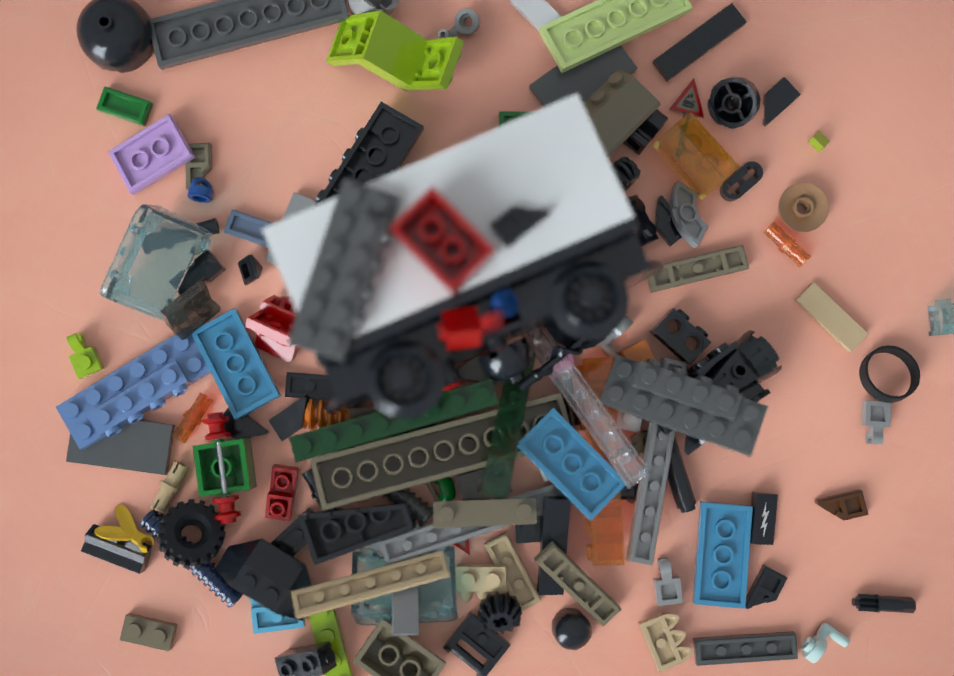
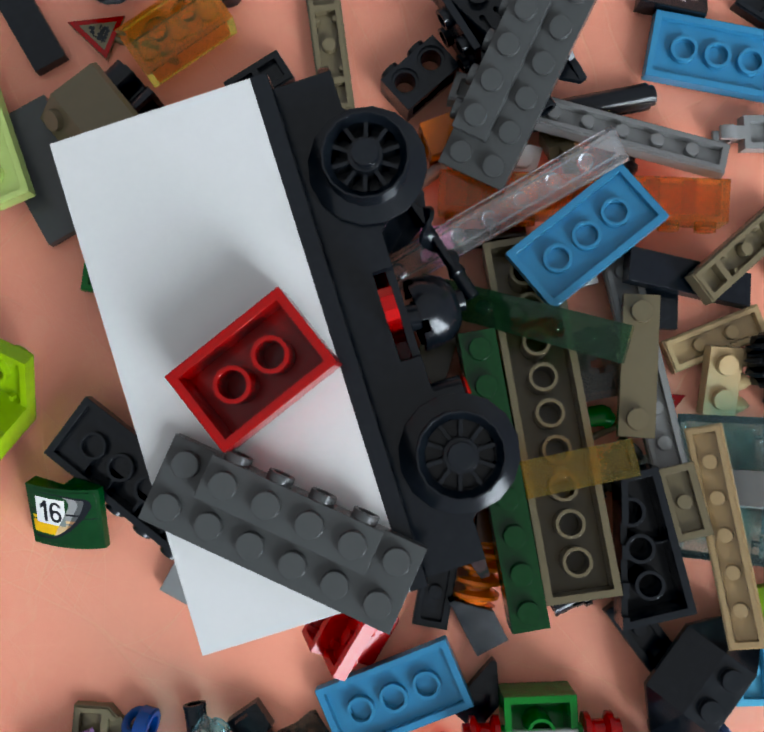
camera: 90 degrees left, 0 degrees up
sand blue tile [224,209,274,248] -> none
black slope [238,254,263,285] -> none
red slope [265,464,299,521] -> none
red brick [437,306,482,351] -> none
blue tile [489,288,518,318] -> none
black tile [490,206,550,248] -> none
light grey tile [670,180,709,248] -> none
none -> dark green slope [25,476,110,549]
none -> clear yellow tile [520,438,641,499]
none -> dark tan plate [659,461,714,543]

